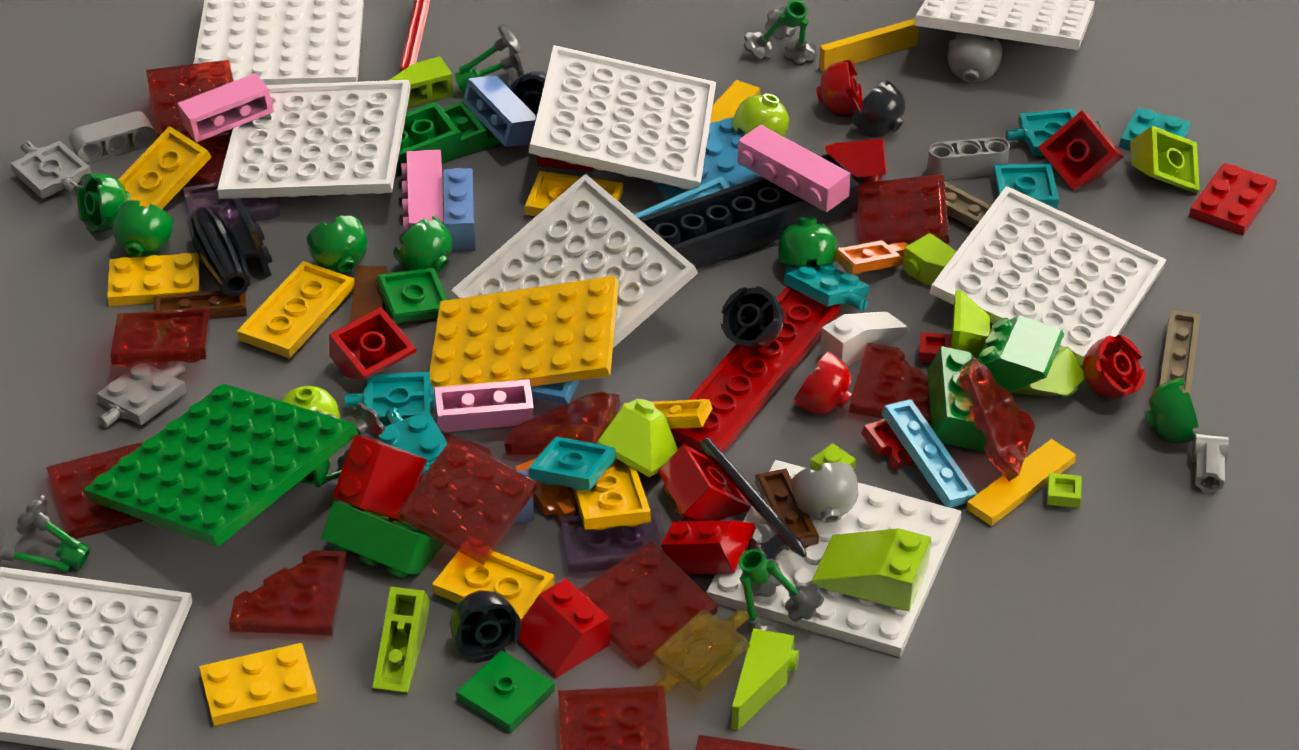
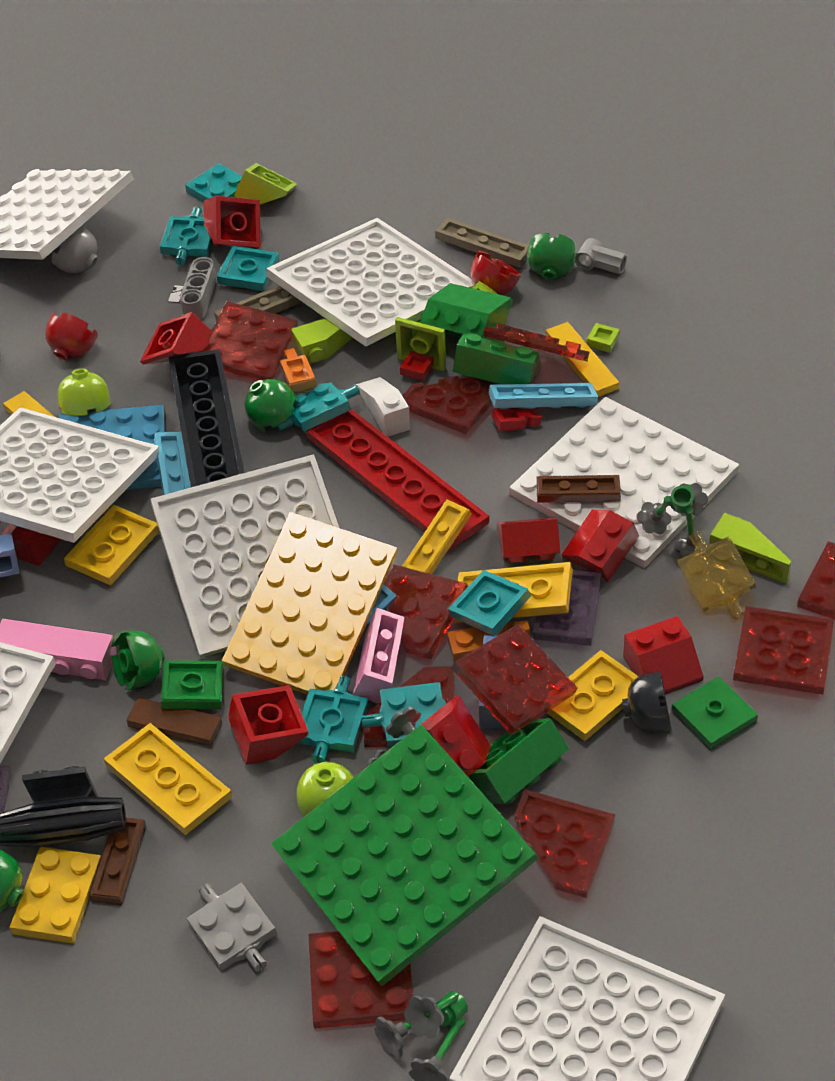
camera: 70 degrees left, 5 degrees up
clear red plate [110,308,211,367] -> none
yellow plate [199,643,318,726] -> none
green cylinder [307,216,368,272] -> none
lime slope [372,586,430,694] -> none
medium blue brick [443,168,475,251] -> none
clear red plate [579,540,718,668] -> none
lime slope [597,398,678,477] -> none
black piece [700,437,807,570] -> none
black cylinder [721,286,784,350] -> none
bright pink brick [737,125,851,212] -> none
light grey cylinder [791,462,859,523] -> none
red cylinder [793,351,852,415] -> none
lime plate [810,443,856,471] -> none
lime slope [811,528,932,612] -> none
yellow tile [819,18,919,72] -> none
black cylinder [851,80,905,137] -> none
red plate [1189,162,1278,235] -> none

